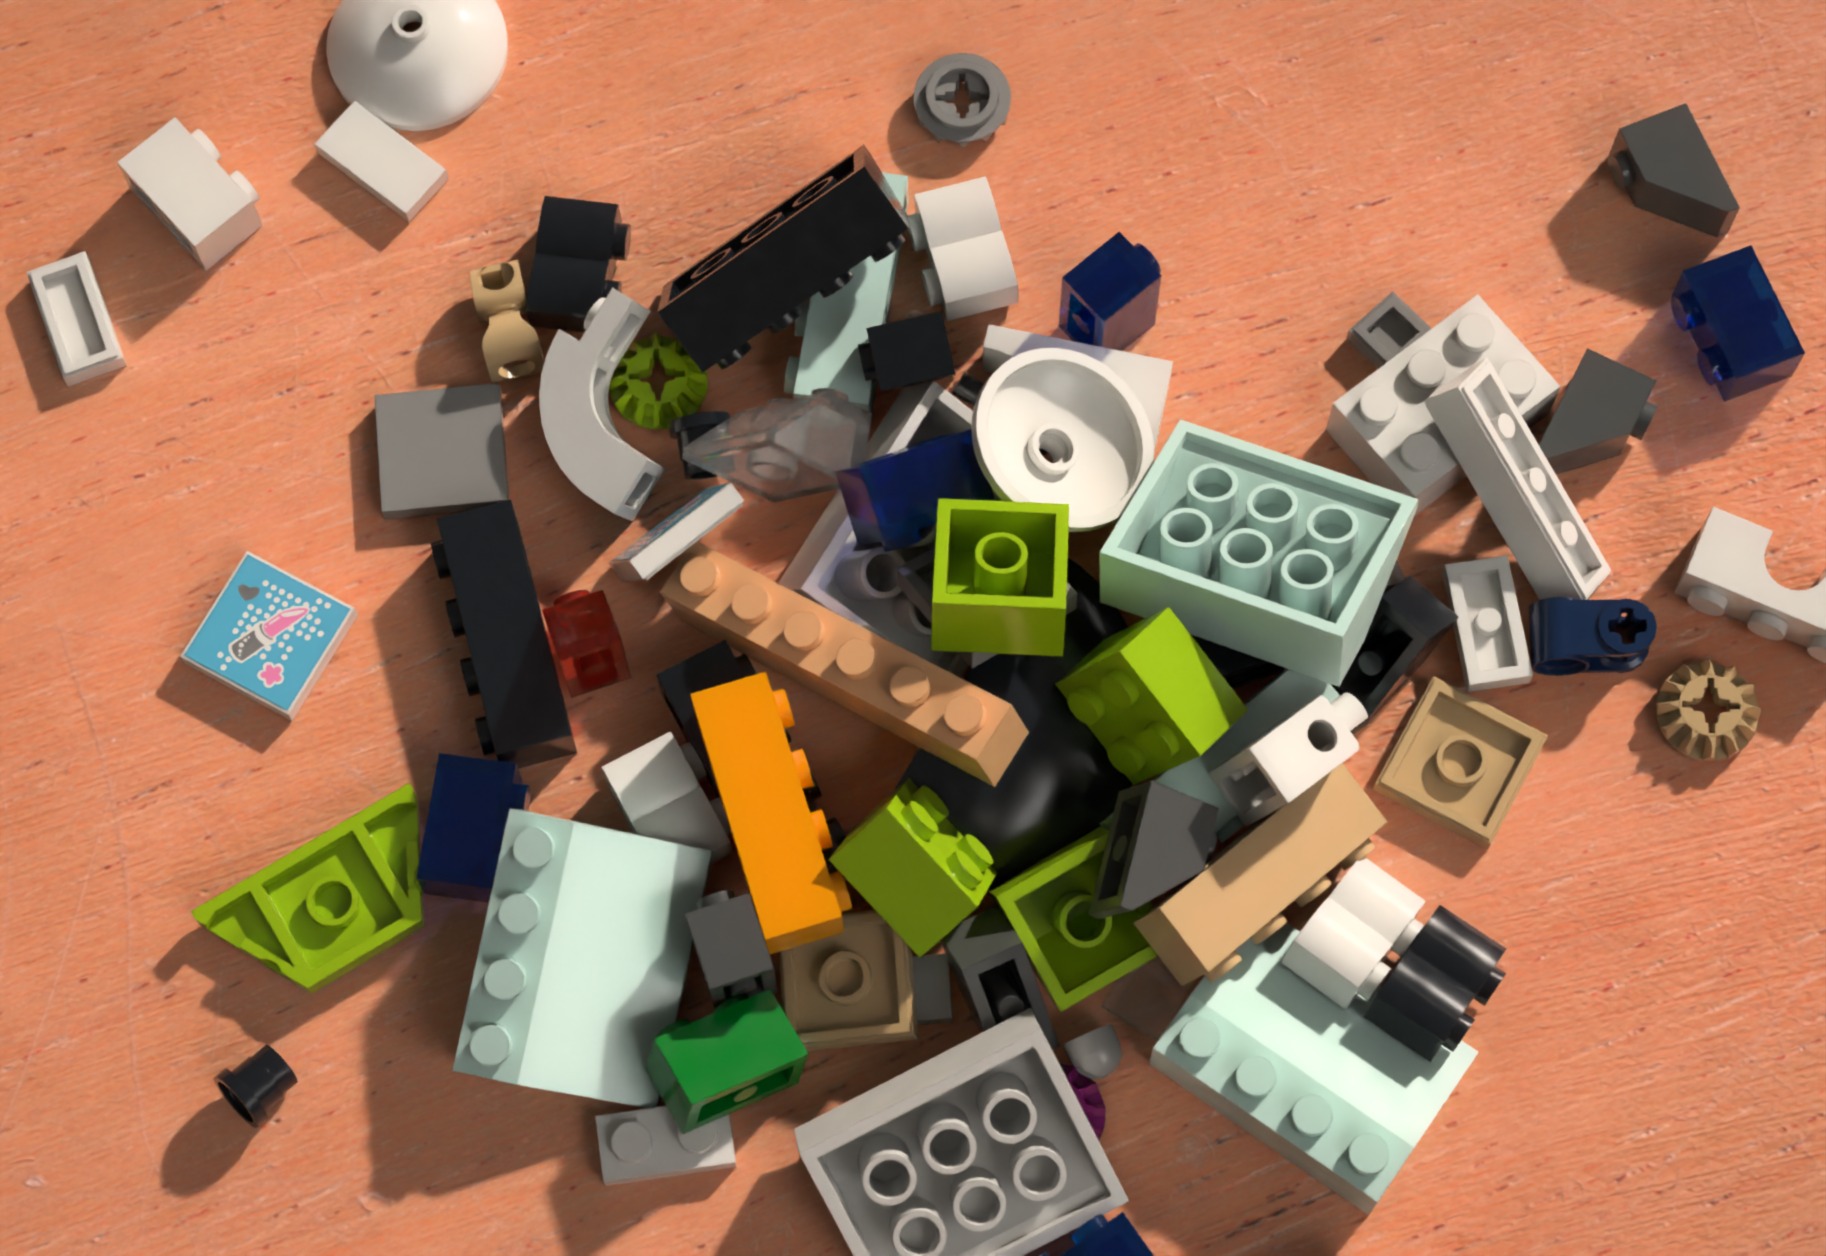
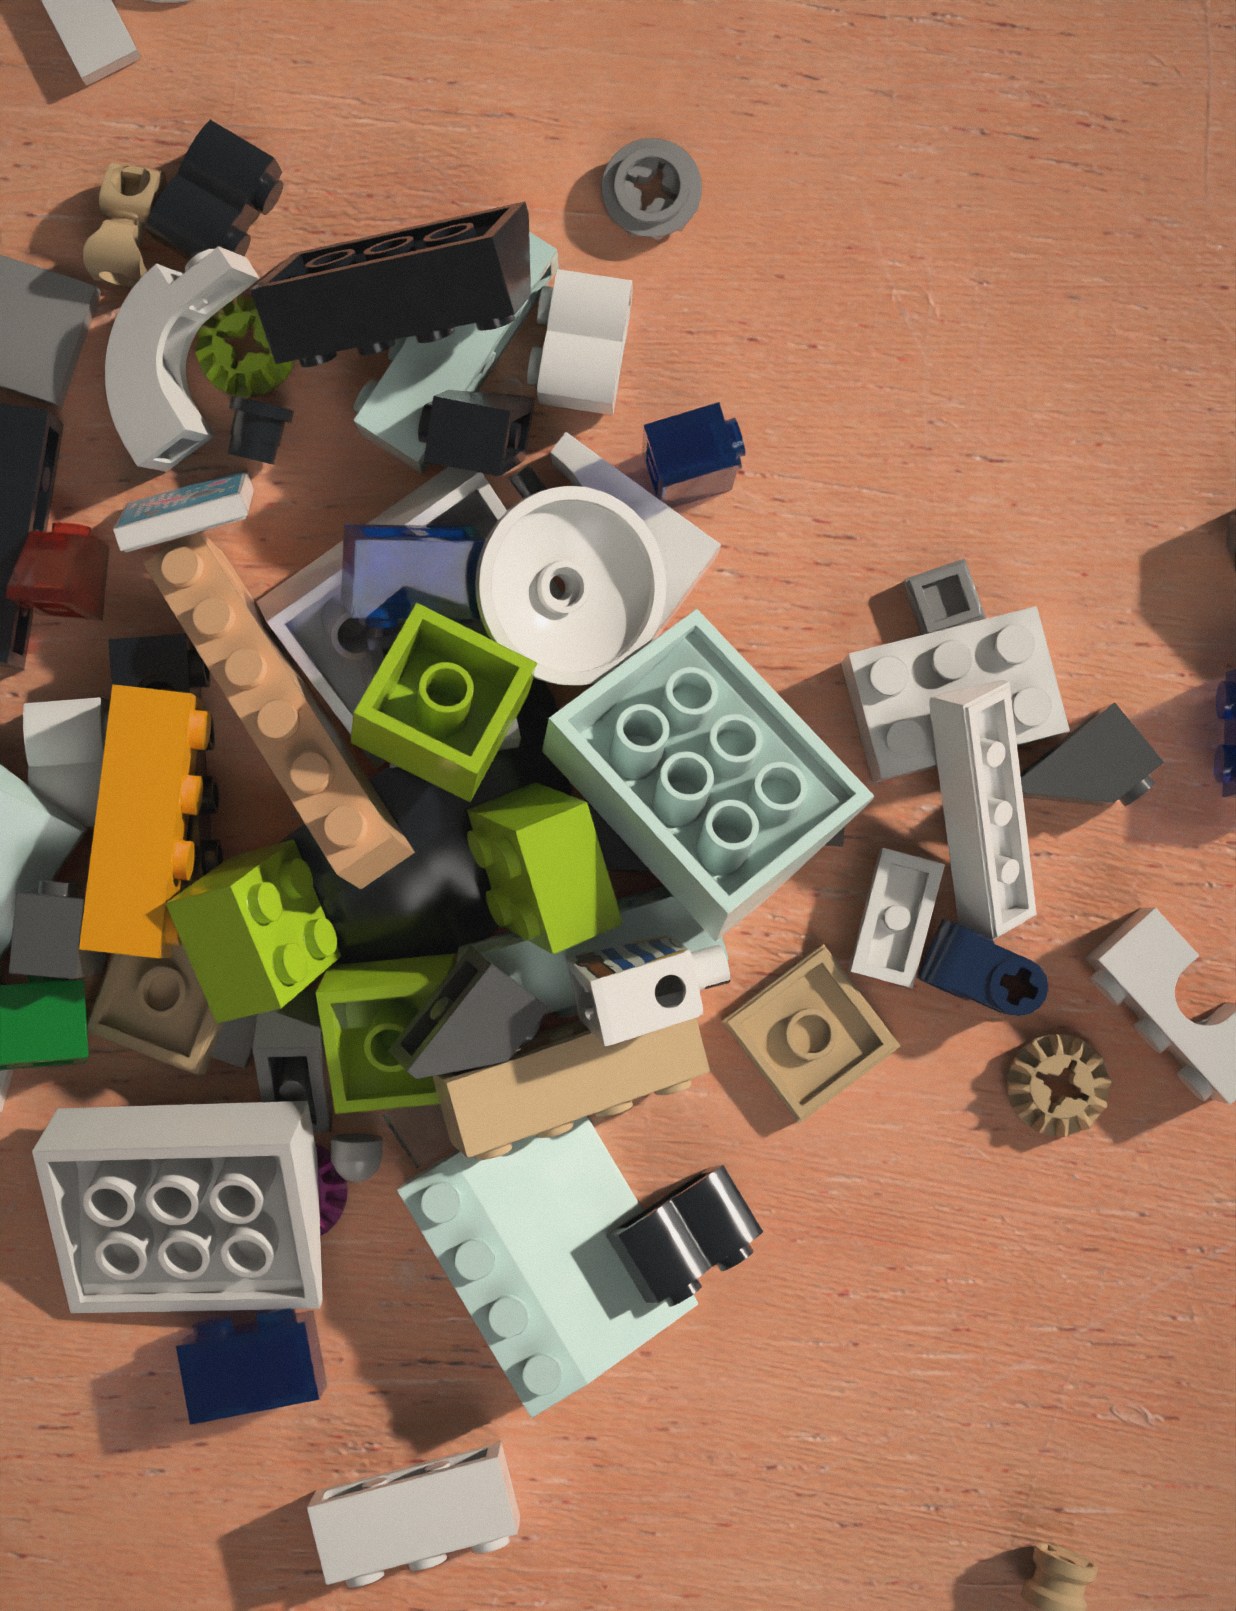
camera: 20 degrees right, 15 degrees up
clear slope [682,388,872,502] -> none
white brick [1281,857,1426,1009] -> none
black slope [1331,576,1458,721] -> none

